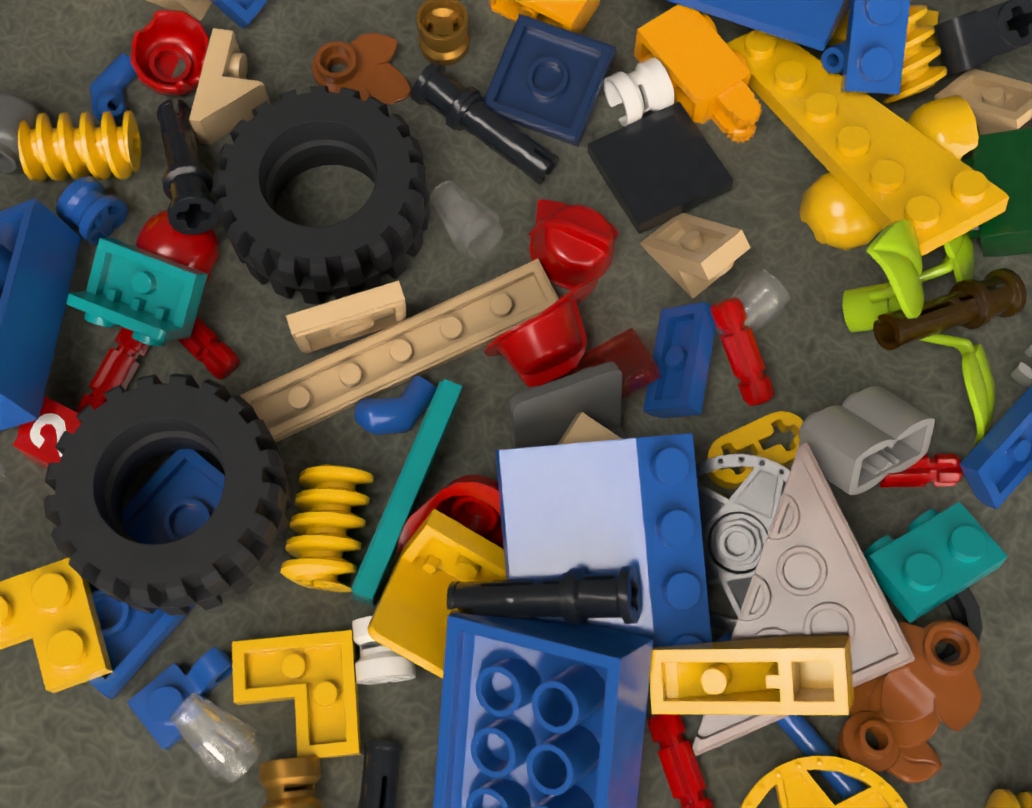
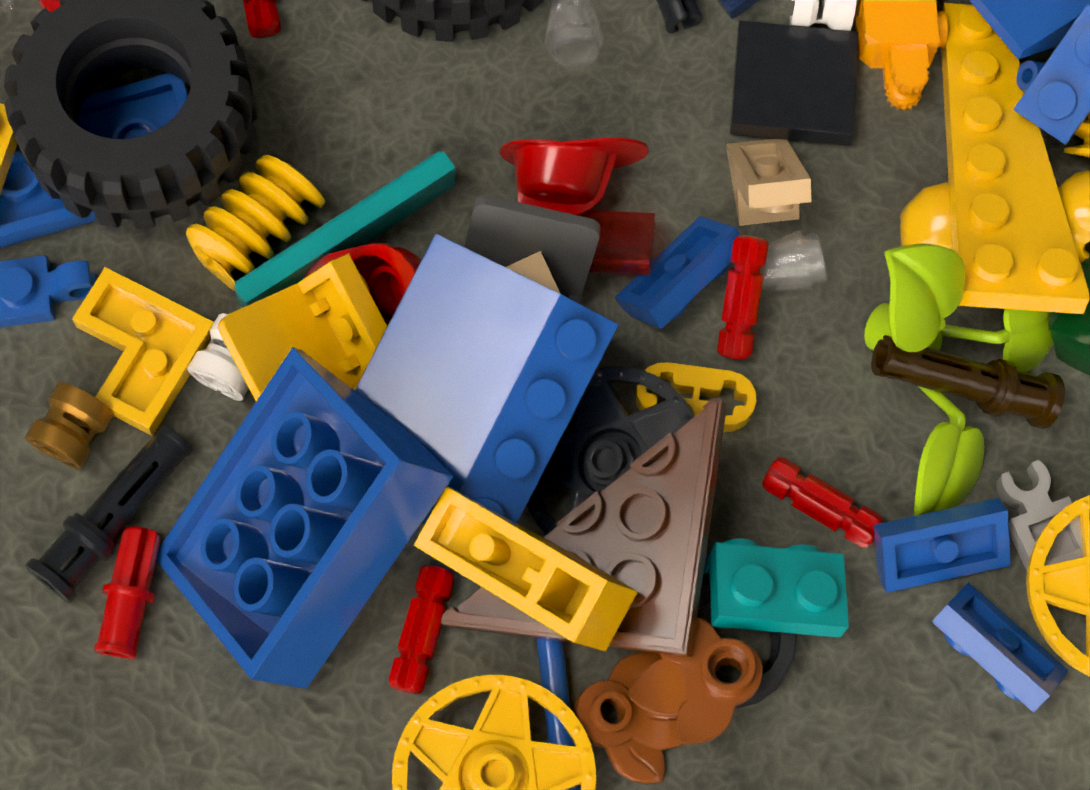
camera: 30 degrees right, 0 degrees up
clear cone [170,692,263,783] -> none
tan tile [240,259,559,442] -> none
tan tile [286,280,406,355] -> none
blue arm [354,375,436,435] -> none
black pin [447,566,641,625] -> none
red piece [528,199,619,290] -> none
light grey brick [799,386,935,495] -> none

